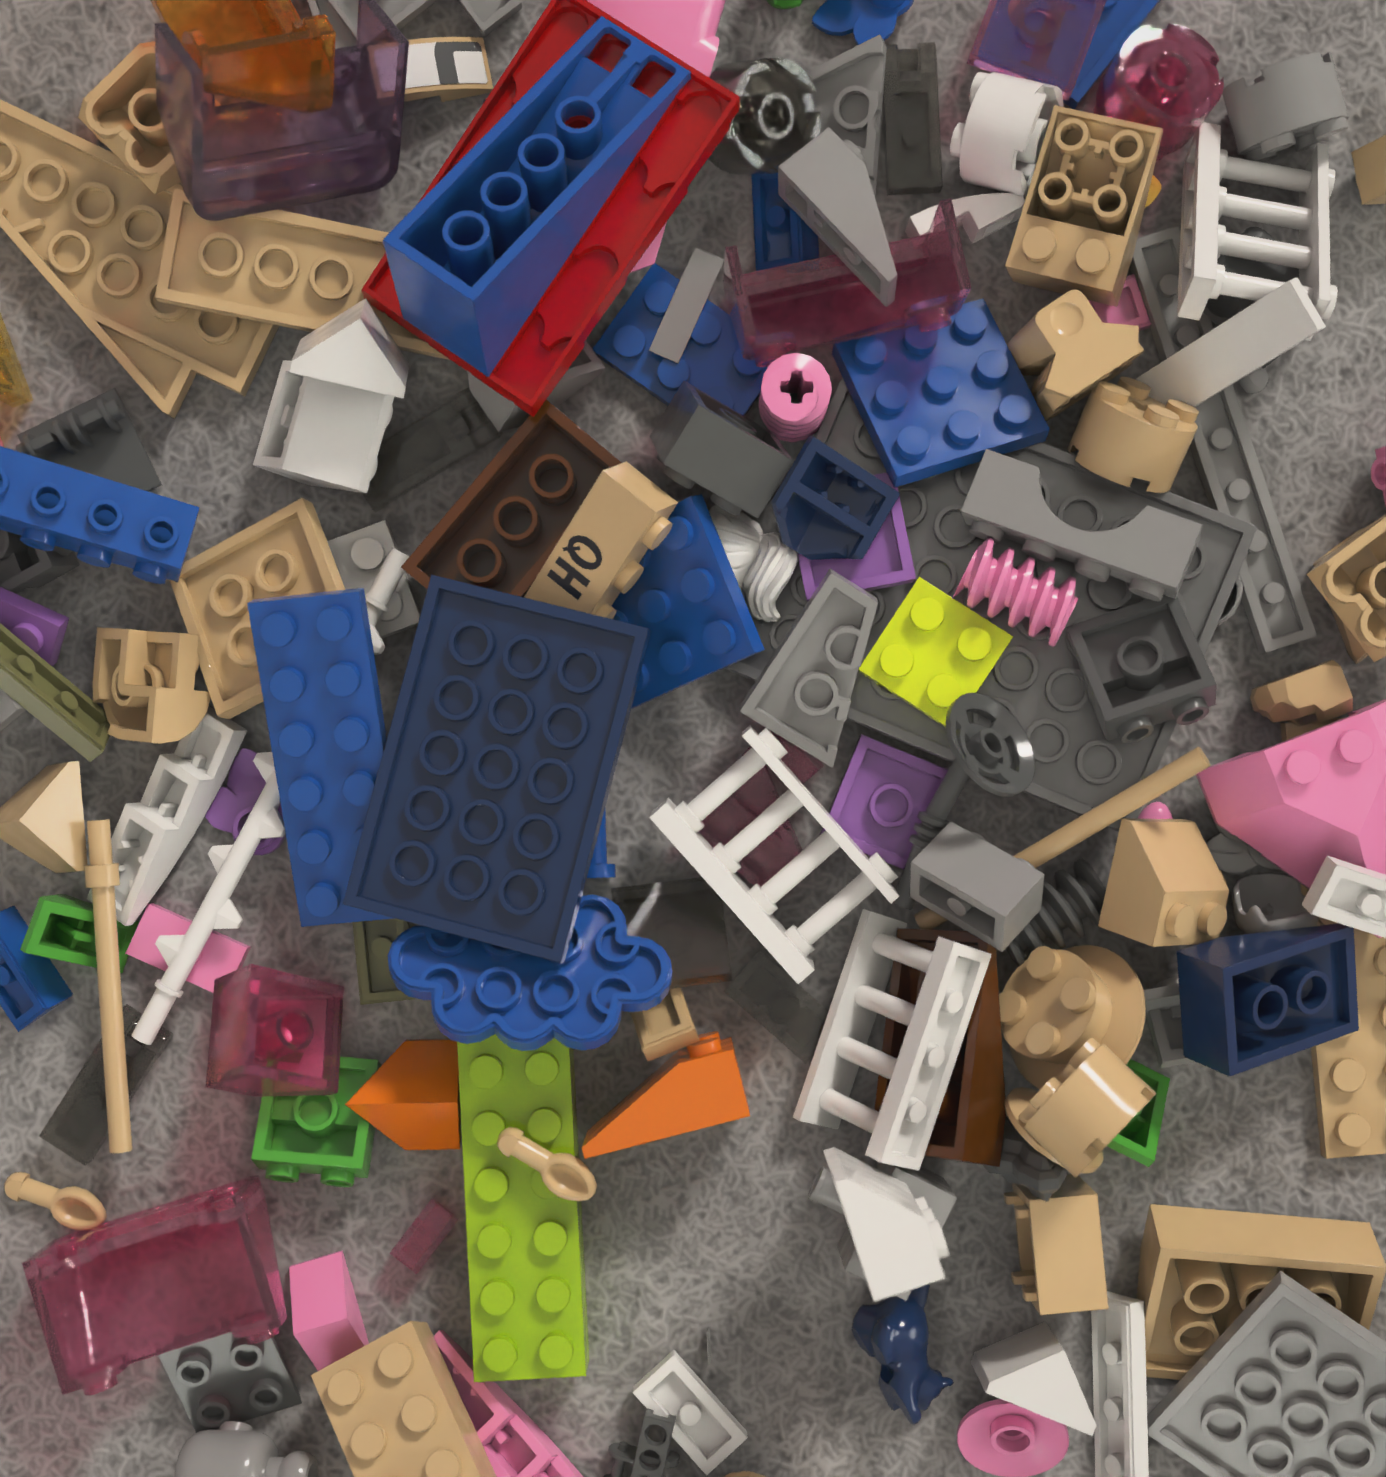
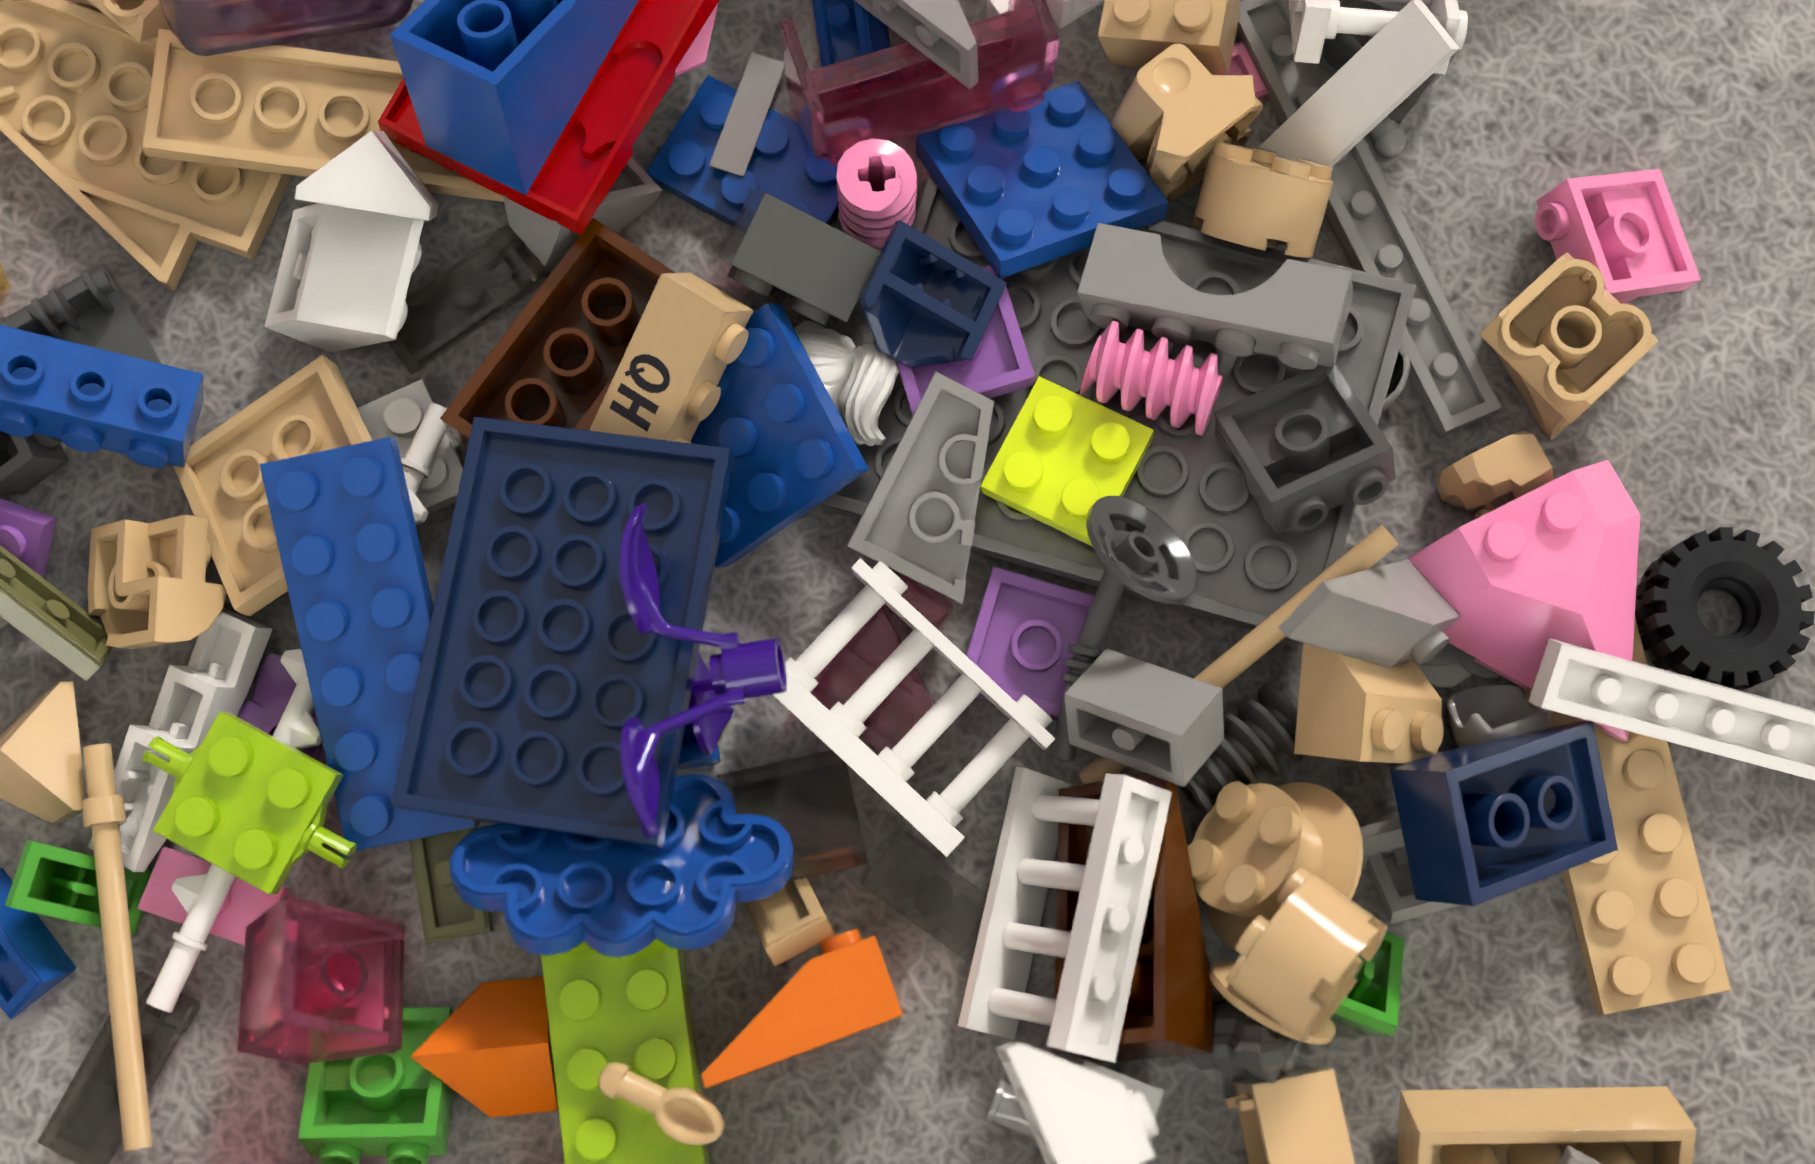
camera: 10 degrees left, 10 degrees down
none -> lime plate [143,711,357,895]
none -> dark purple plant [620,503,787,839]
none -> light grey slope [1278,559,1460,668]

